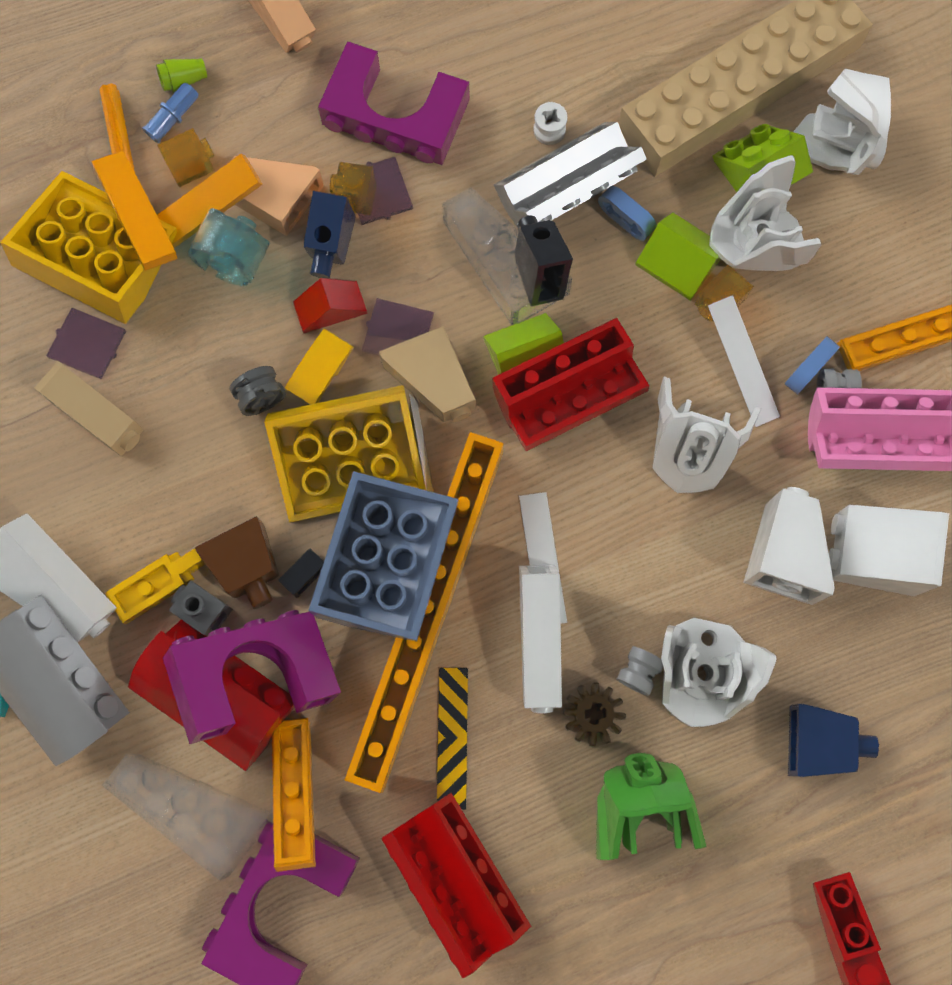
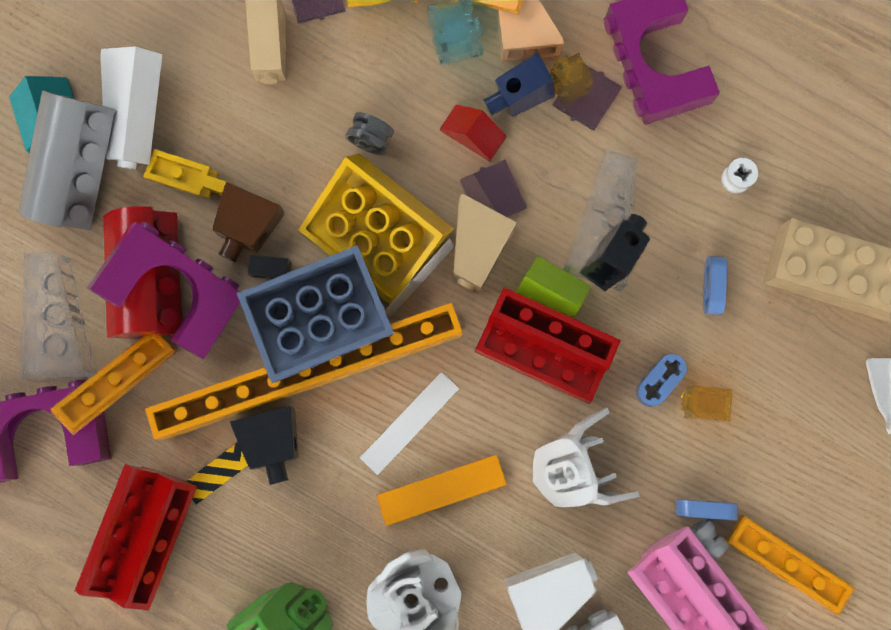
camera: 50 degrees right, 5 degrees up
dark grey brick [169,580,233,637] -> none
yellow slope [285,329,354,404] -> none
brick [494,122,647,228] -> none
white slope [519,565,562,713] -> none
dark brown gear [562,682,626,746] -> none
light grey wheel [616,646,663,696] -> none
lime slope [635,212,721,301] -> none
white sticker [708,295,780,427] -> none
white piece [709,155,821,271] -> none
lime slope [712,124,813,192] -> none
none -> black torso [230,406,298,485]
none -> light orange tile [376,454,507,526]
none -> medium blue beam [636,354,687,407]

